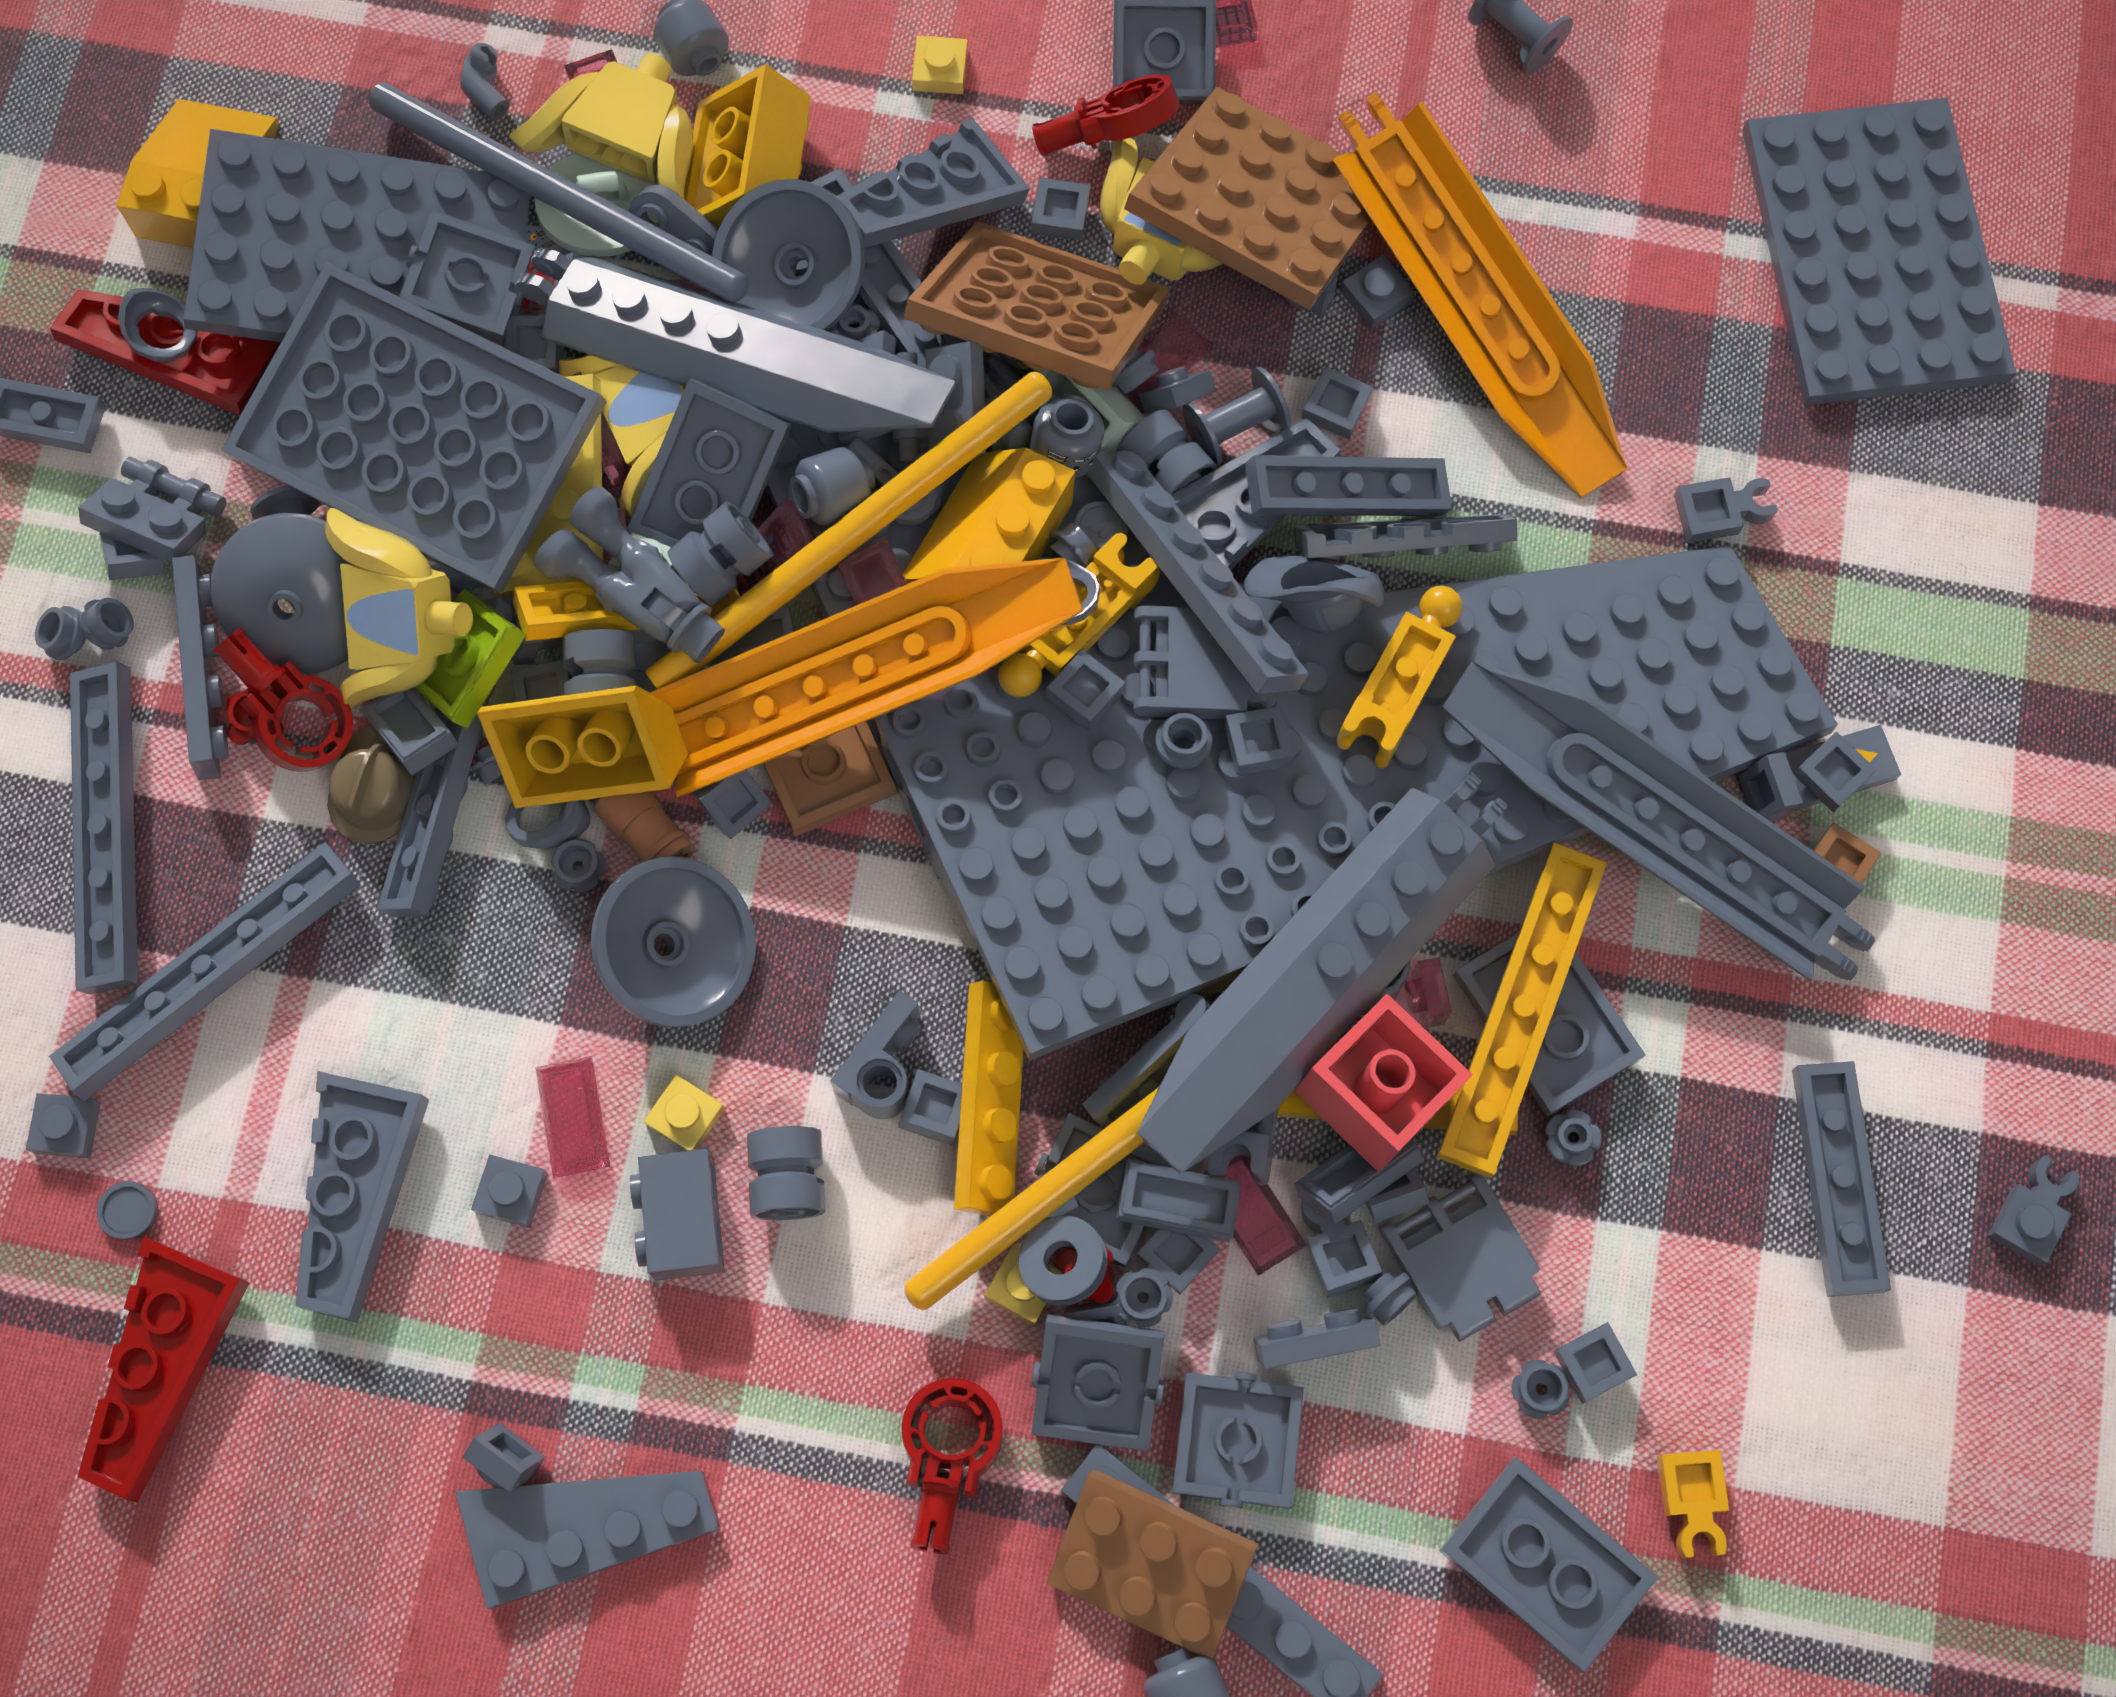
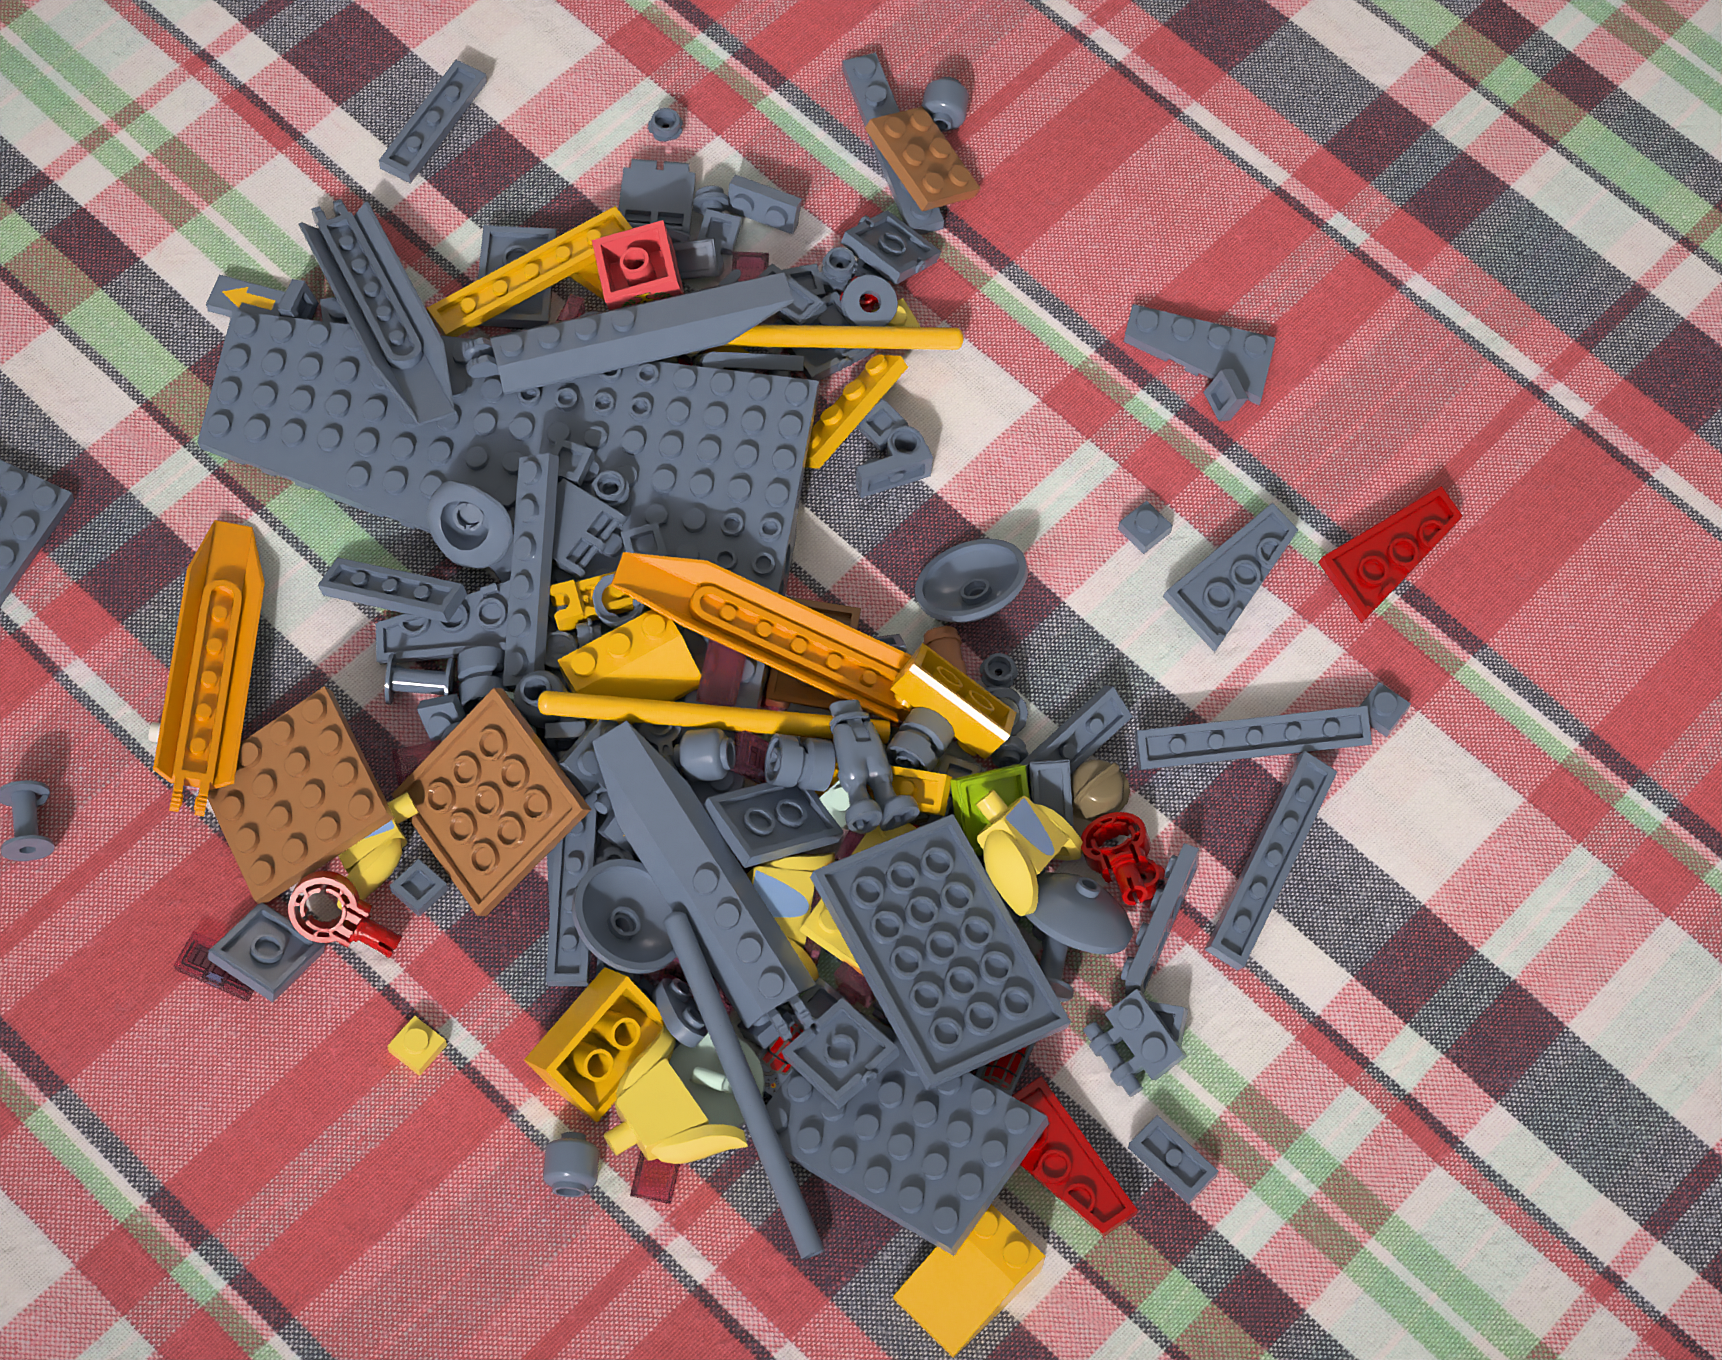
camera: 150 degrees left, 10 degrees down
sand blue plate [35,606,86,660] -> none
sand blue plate [79,598,134,650] -> none
sand blue piece [97,1181,158,1240] -> none
sand blue piece [118,288,196,362] -> none
sand blue arm [460,43,510,121] -> none
clear pink tile [535,1056,610,1178] -> none
sand blue brick [630,1148,725,1281] -> none
light yellow plate [643,1074,726,1151] -> none
sand blue wheel [747,1126,826,1220] -> none
sand blue wing [837,117,1030,248] -> none
red pin [901,1378,1003,1555] -> none
sand blue plate [1172,1372,1304,1509] -> none
sand blue wing [1294,514,1517,560] -> none
sand blue plate [1301,366,1373,439] -> none
yellow plate [1337,585,1463,768] -> none
sand blue plate [1340,254,1415,329] -> none
sand blue plate [1439,1457,1658,1673] -> none
sand blue plate [1545,1110,1602,1166] -> none
sand blue plate [1553,1322,1637,1404] -> none
yellow plate [1657,1450,1729,1559] -> none
sand blue plate [1674,477,1778,543] -> none
sand blue plate [1794,731,1877,813] -> none
medium nougat plate [1813,822,1881,884] -> none
sand blue plate [1987,1155,2080,1266] -> none

